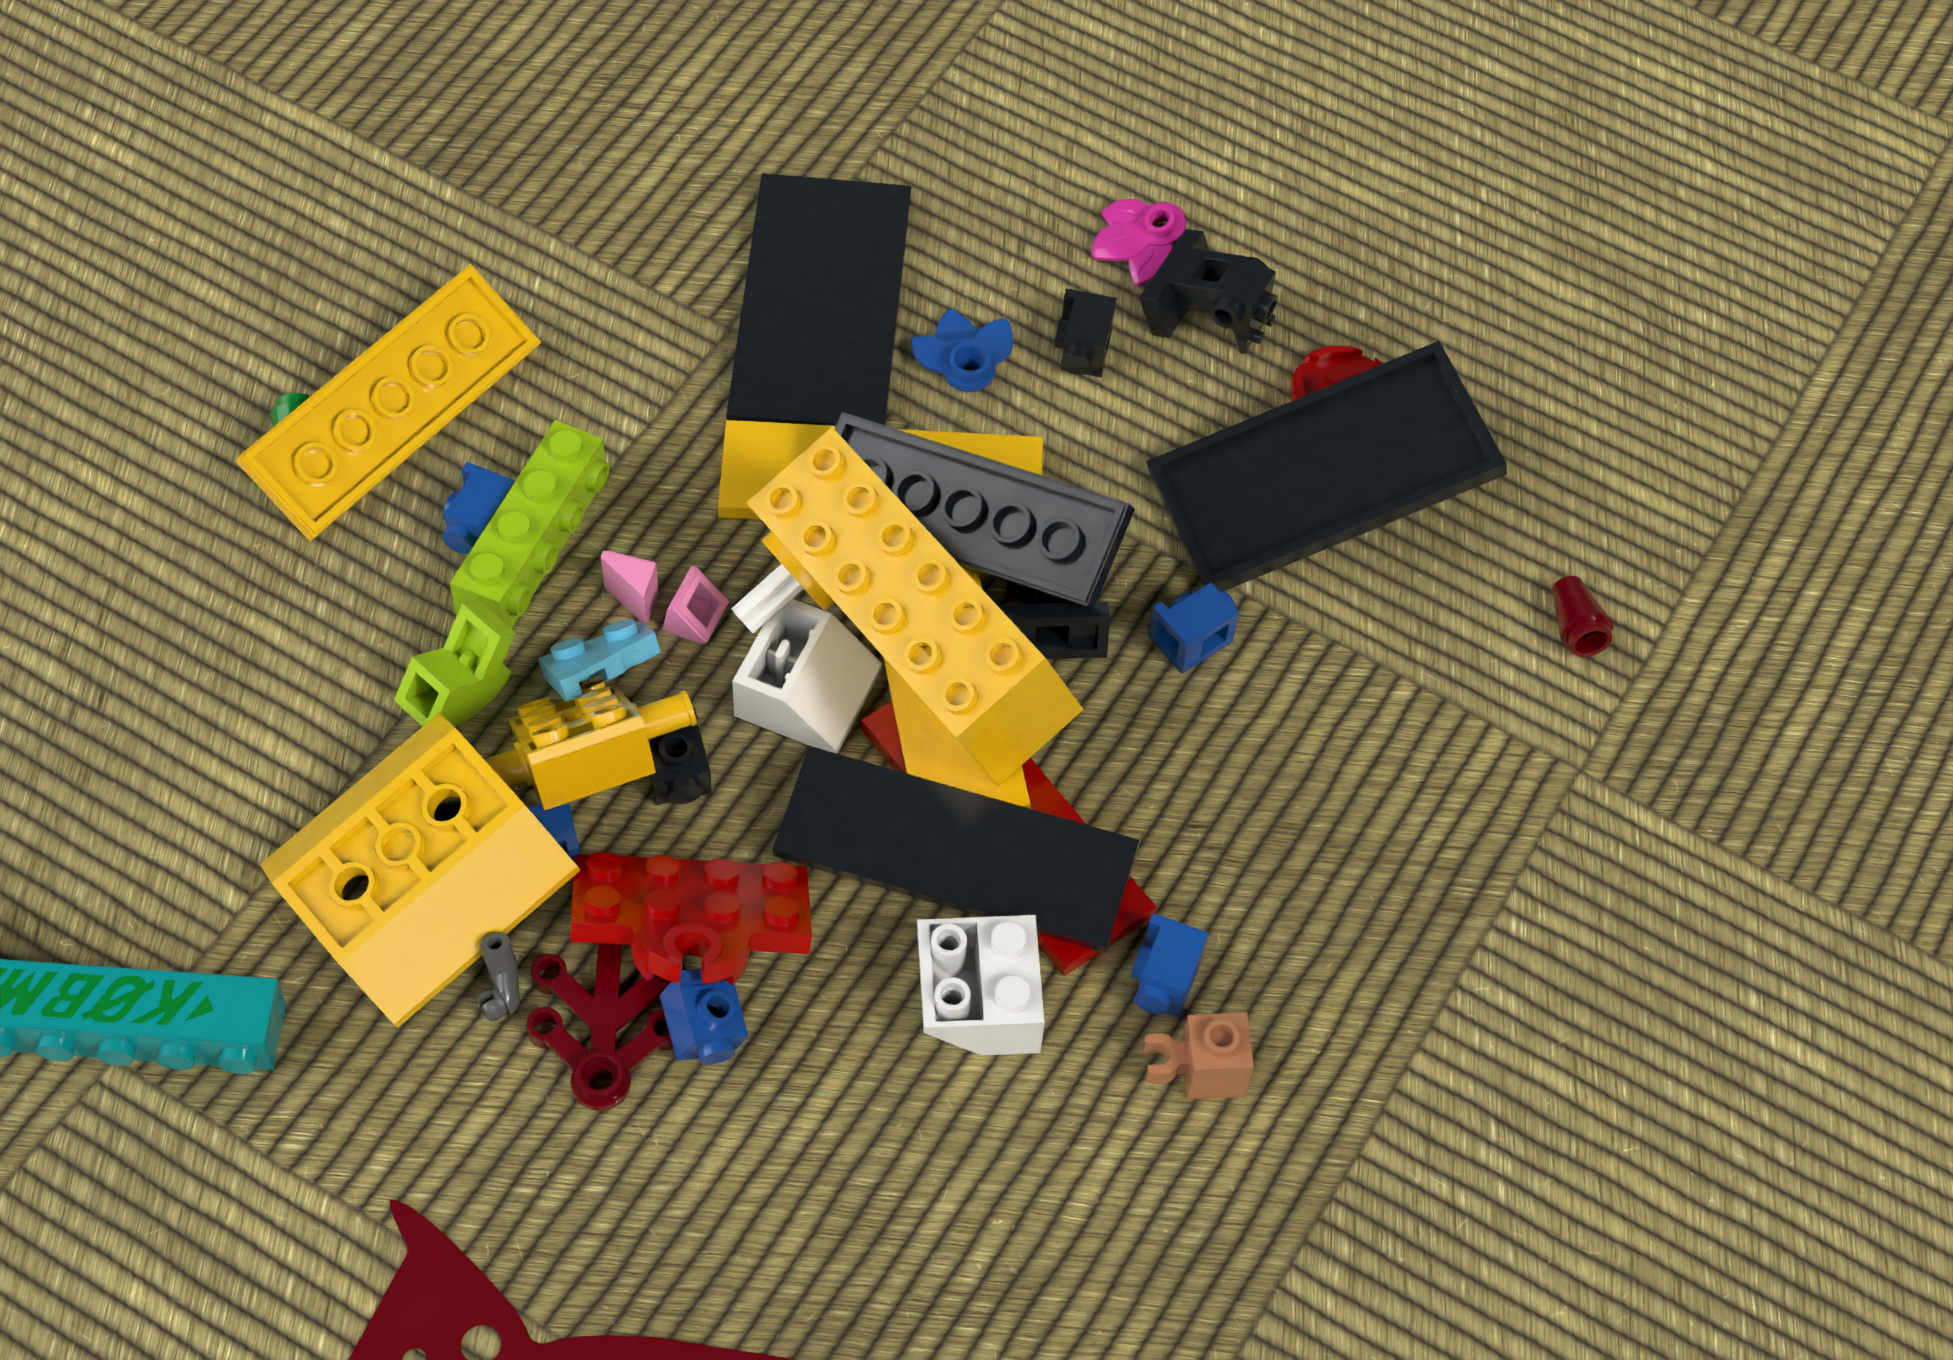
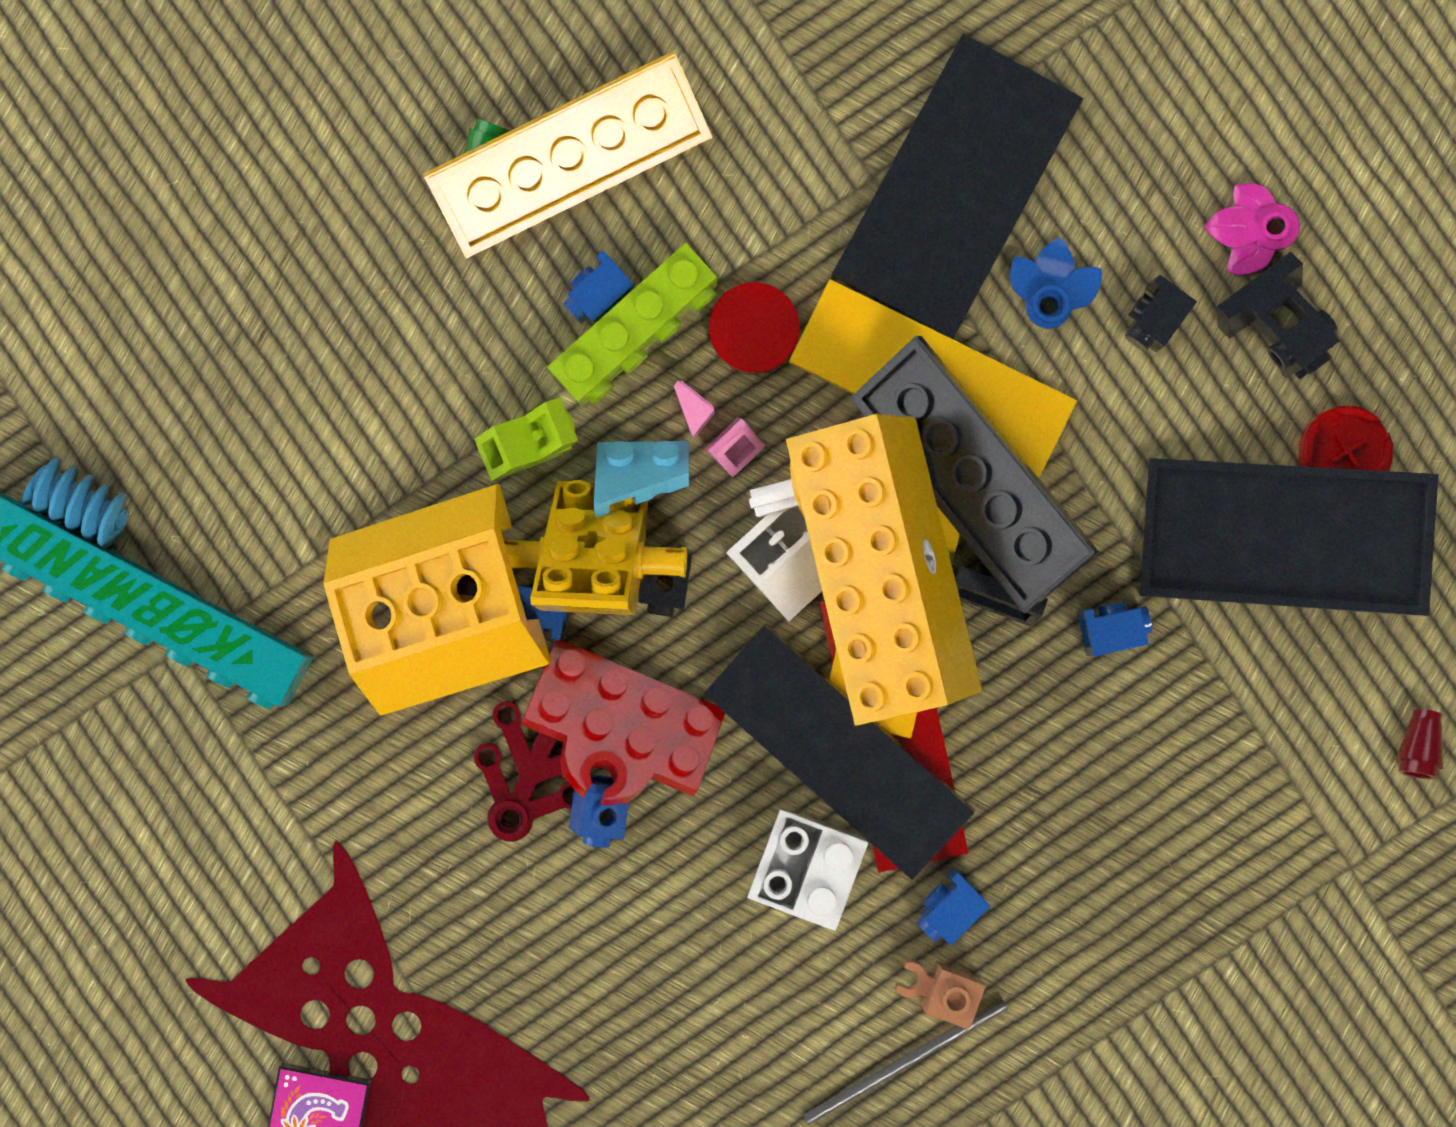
camera: 30 degrees right, 30 degrees up
dark grey arm [477,932,520,1021] -> none
none -> red tile [708,282,800,375]
none -> dark grey axle [803,999,1008,1125]

